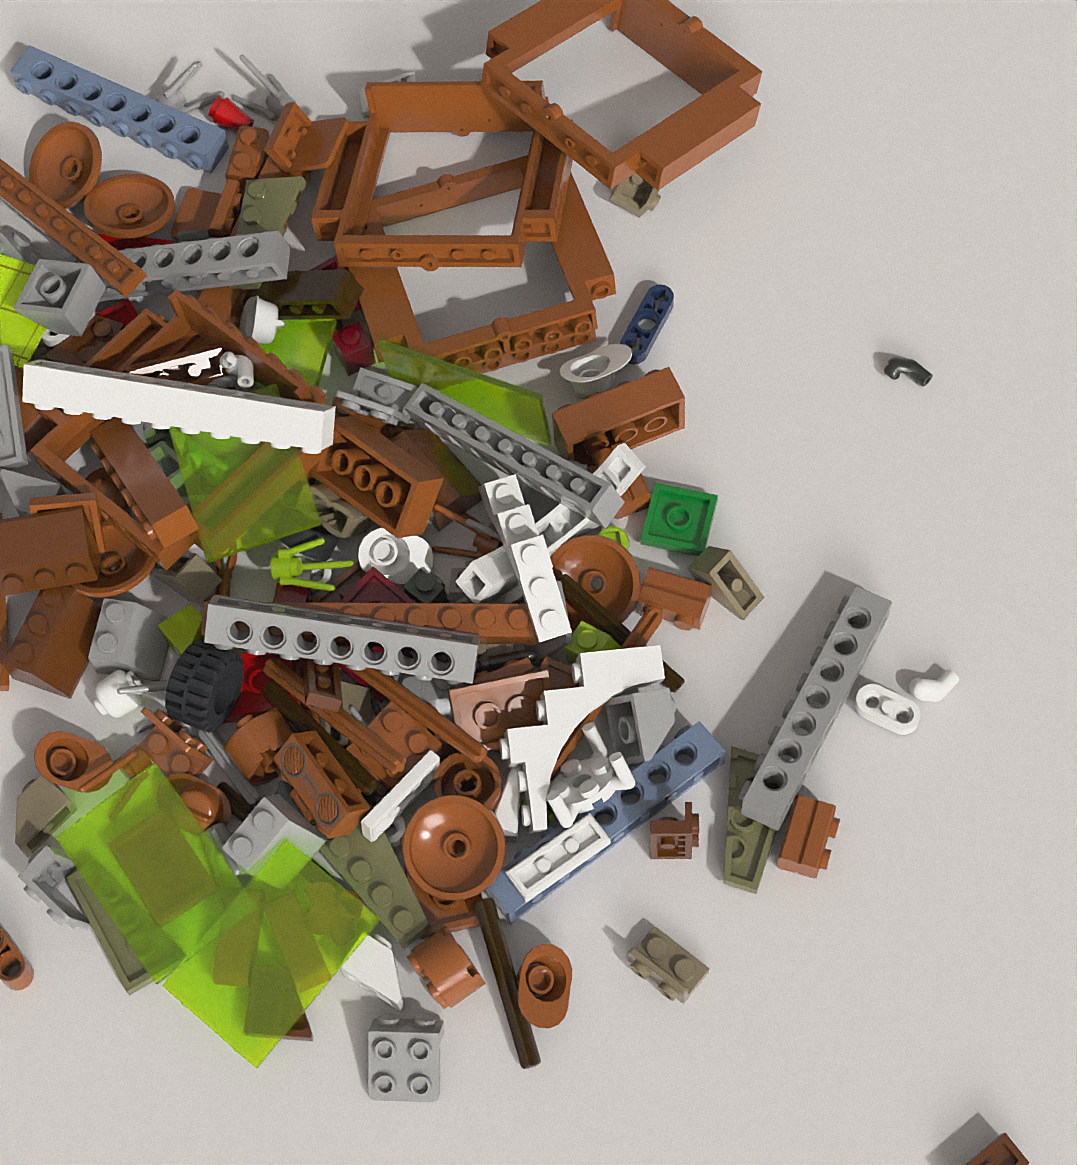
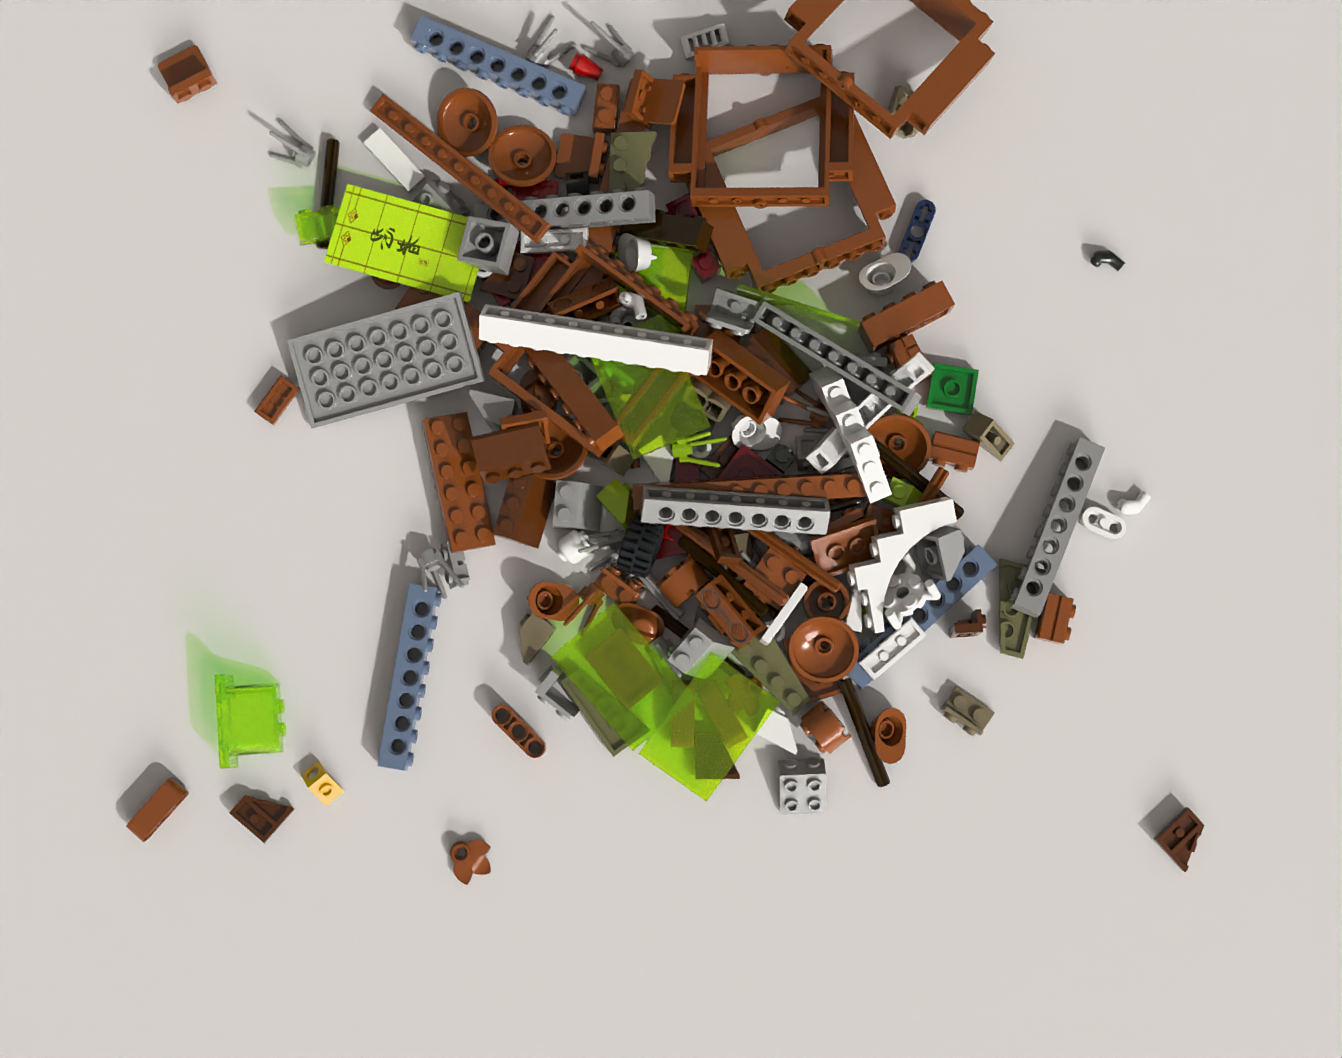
camera: 10 degrees left, 20 degrees up
none -> white tile [520,227,589,255]
none -> white slope [639,435,674,482]

